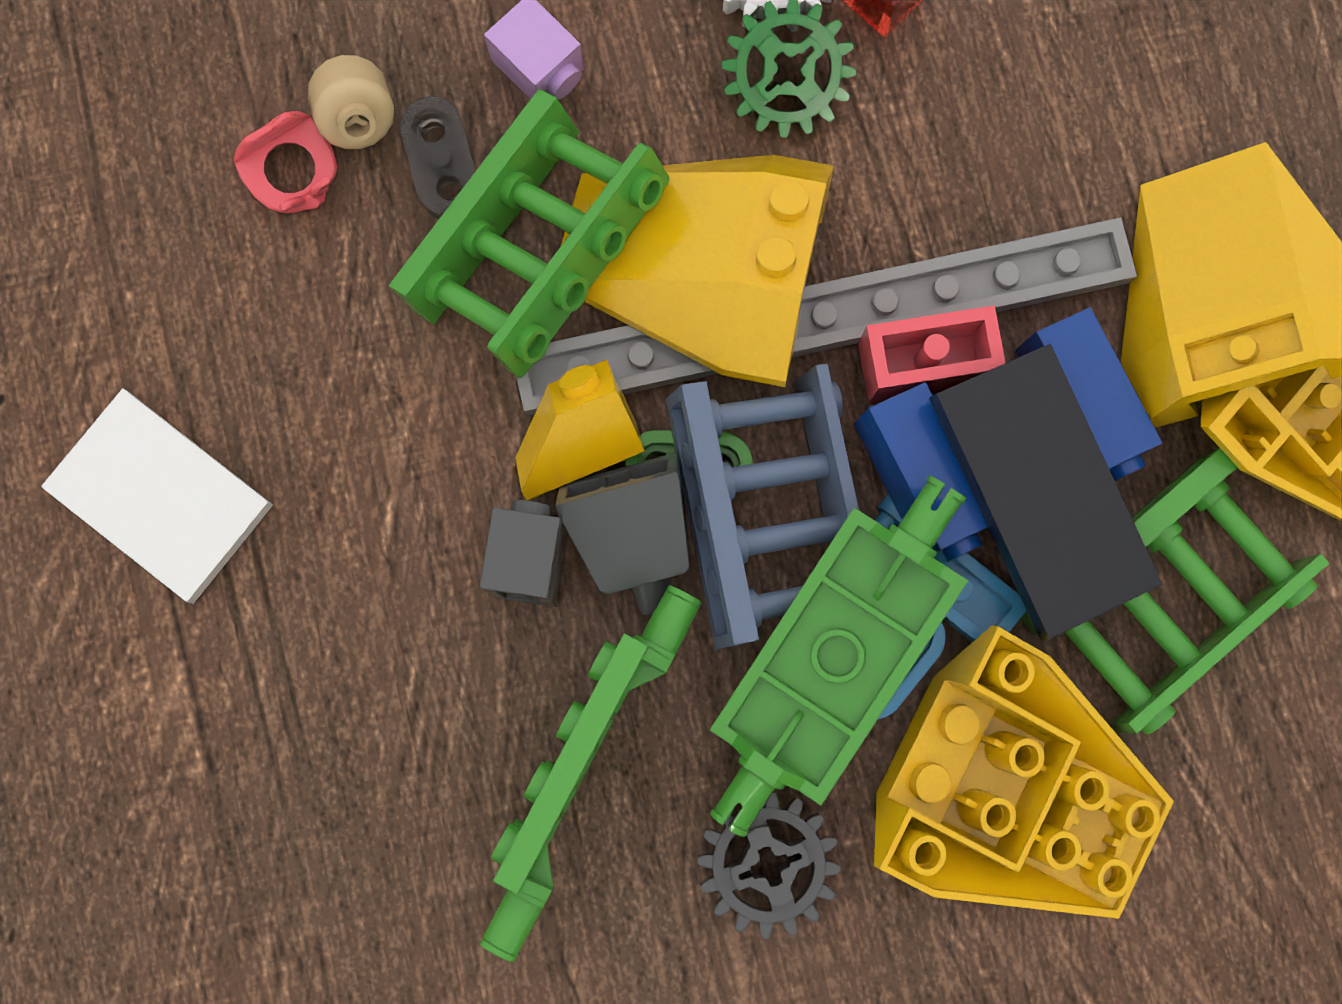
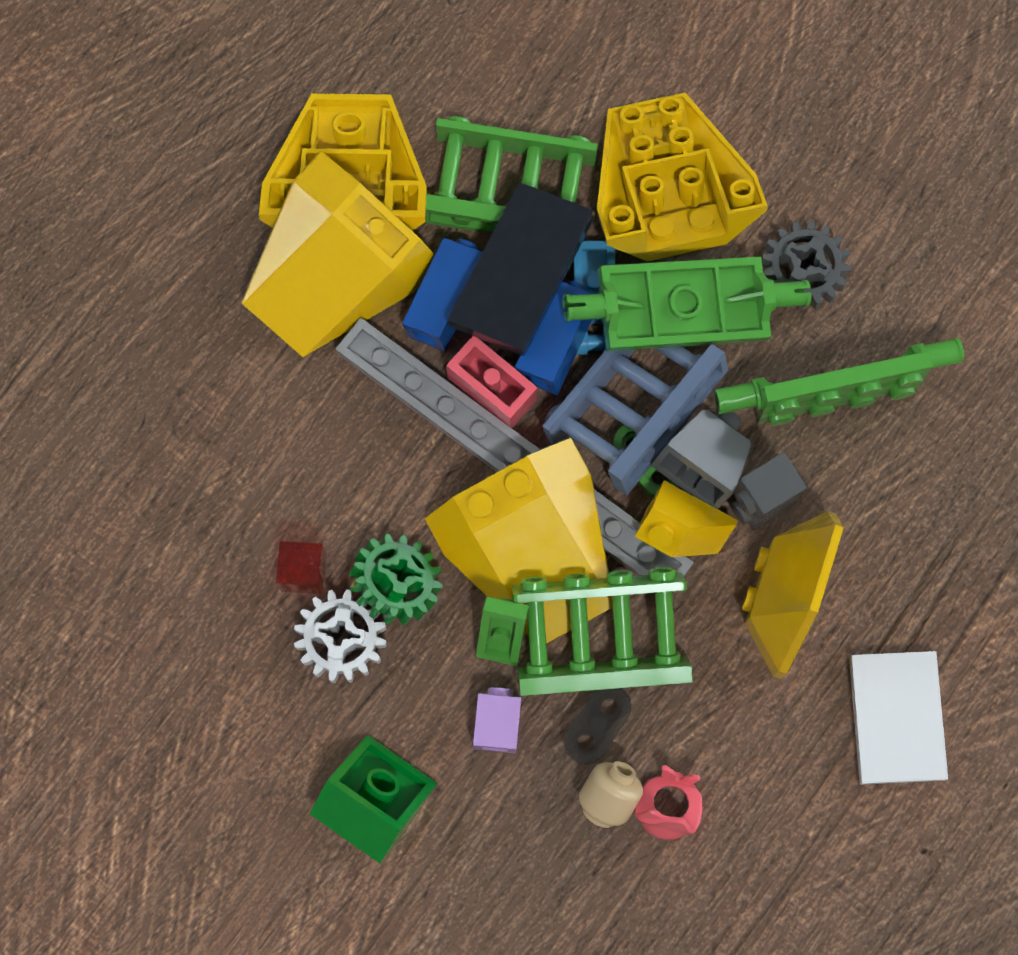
camera: 130 degrees left, 5 degrees down
none -> bright green plate [476,596,529,666]
none -> yellow wedge [741,511,844,679]

